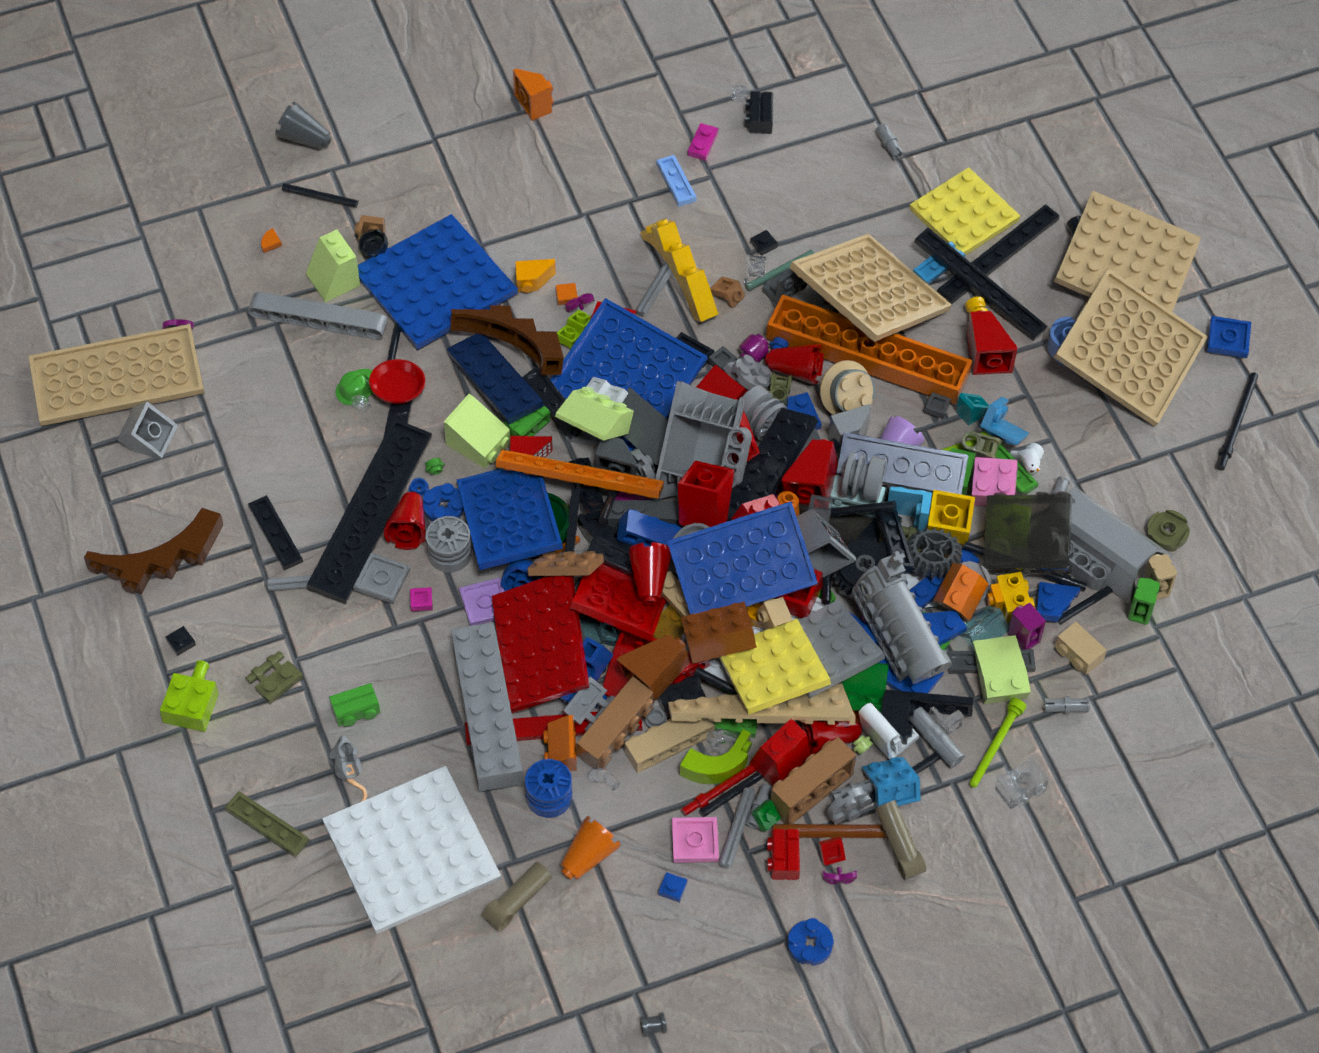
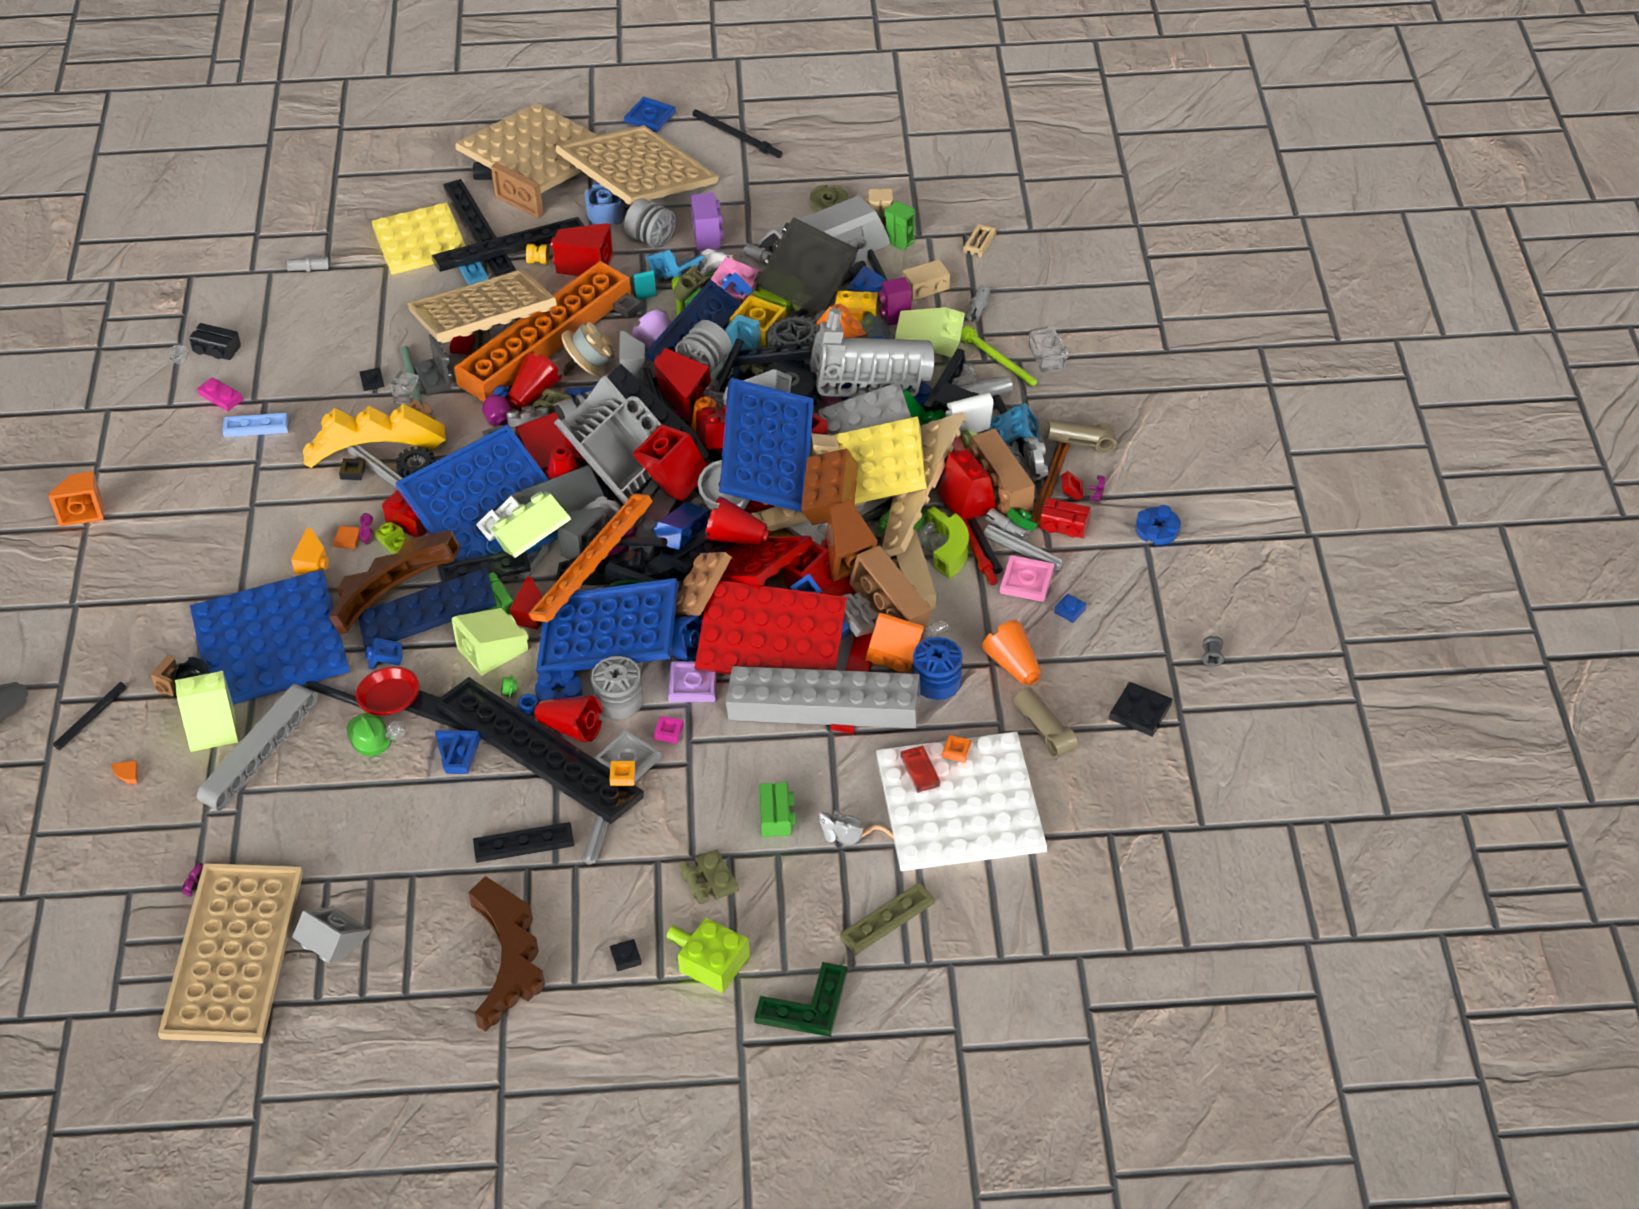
camera: 70 degrees left, 10 degrees down
none -> black plate [339,458,366,480]
none -> blue bracket [365,638,402,669]
none -> black bush [396,446,436,478]
none -> blue wing [435,730,481,774]
none -> medium nougat plate [491,162,544,219]
none -> light orange plate [610,761,635,786]
none -> light grey wheel [624,198,676,249]
none -> medium lavender brick [691,193,724,251]
none -> blue bracket [721,272,754,296]
none -> dark green plate [754,962,848,1037]
none -> clear red tile [900,745,940,793]
none -> orange tile [942,734,972,763]
none -> tan tile [963,224,996,258]
none -> black plate [1109,681,1173,737]

